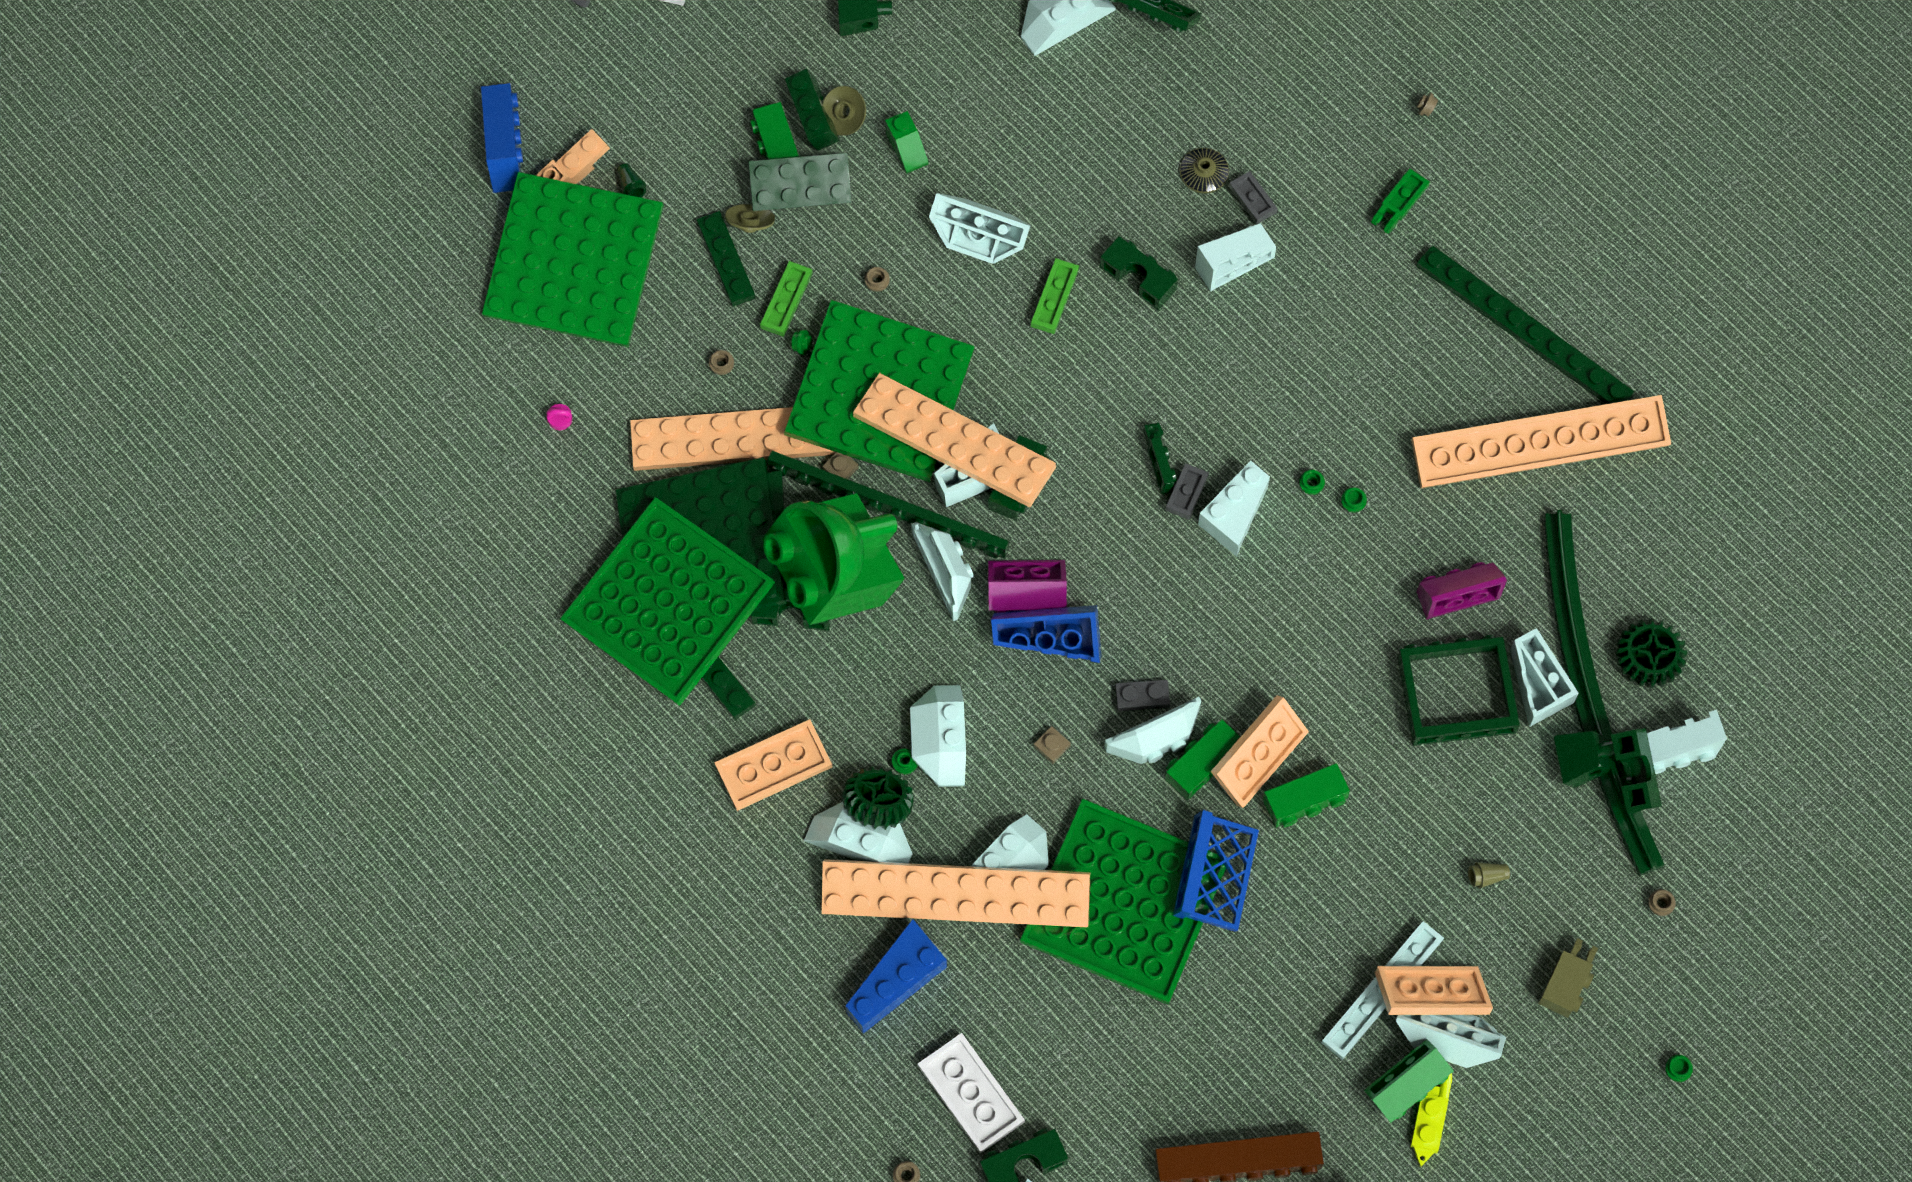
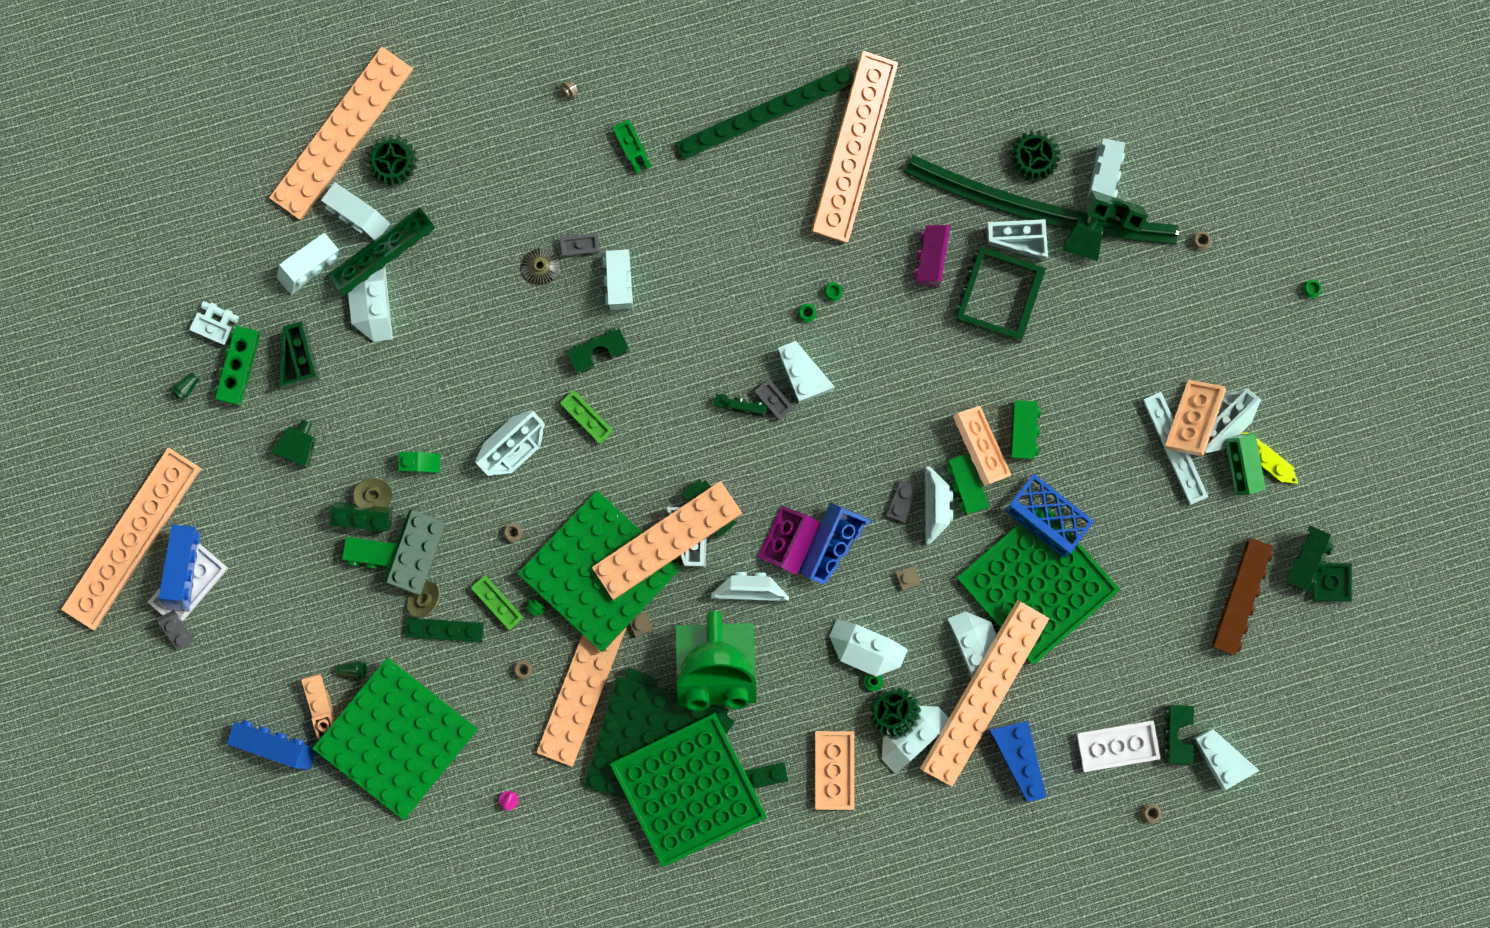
camera: 65 degrees left, 15 degrees up
dark green plate [768,451,1009,559] -> none
olive cone [1468,862,1510,889] -> none
olive hinge [1538,938,1598,1018] -> none

